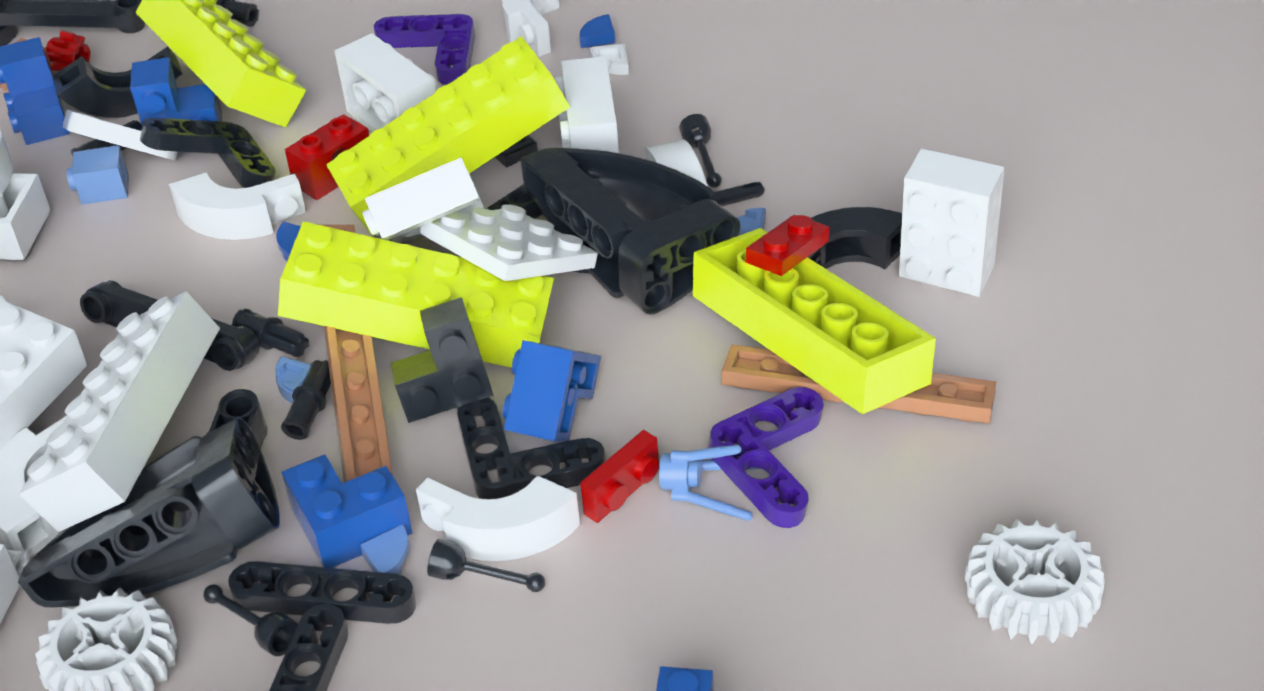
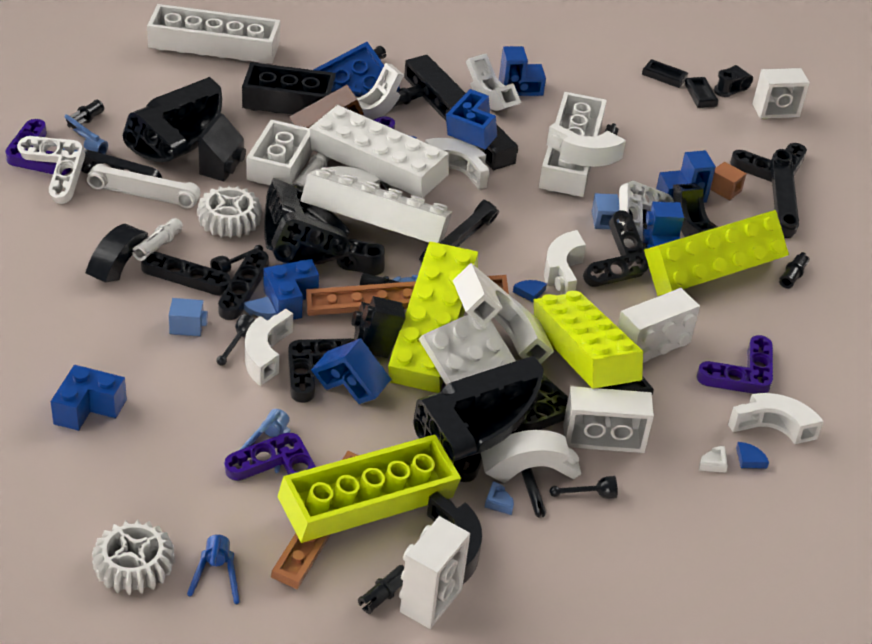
camera: 90 degrees right, 0 degrees up
red gear [46,30,91,72] -> none
red brick [284,114,369,200] -> none
red plate [580,429,660,524] -> none
red plate [745,214,830,276] -> none
none -> medium blue brick [169,298,208,336]
none -> blue plant [187,535,240,604]
none -> black axle [358,565,405,614]

